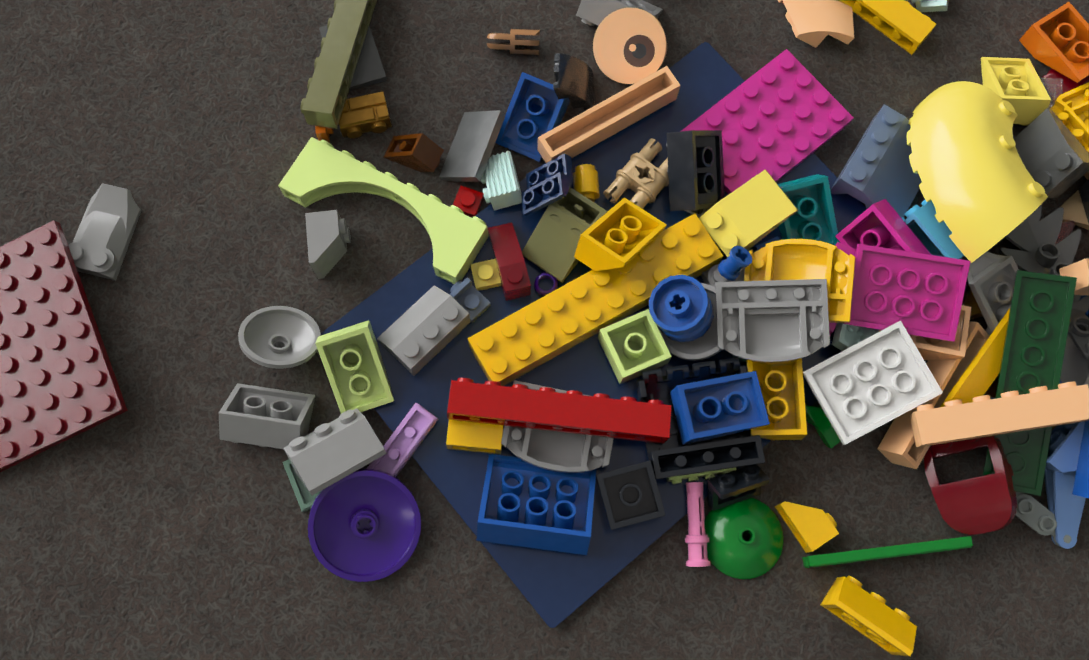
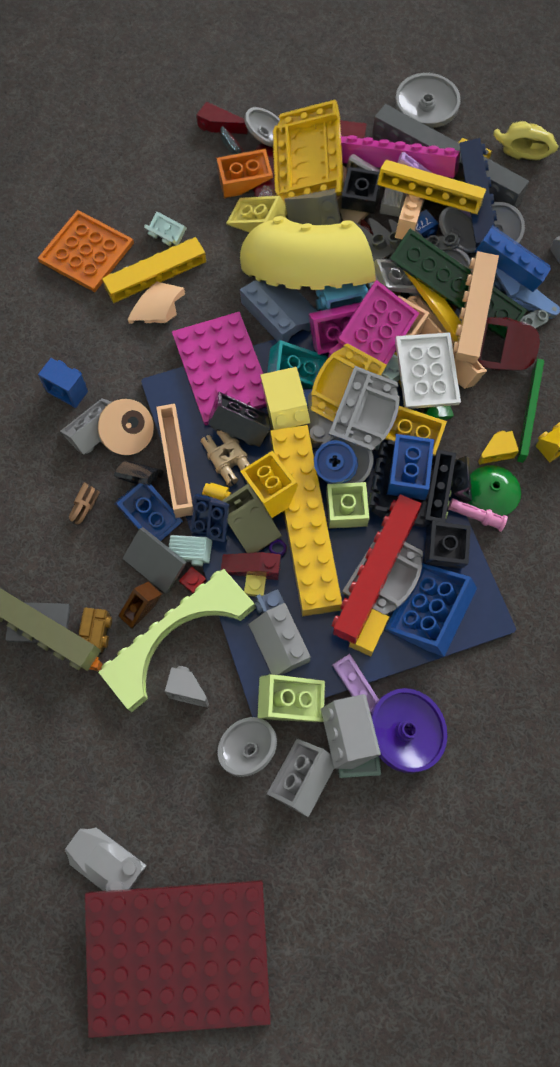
camera: 65 degrees left, 5 degrees down
blue bush [718,246,752,281] -> none

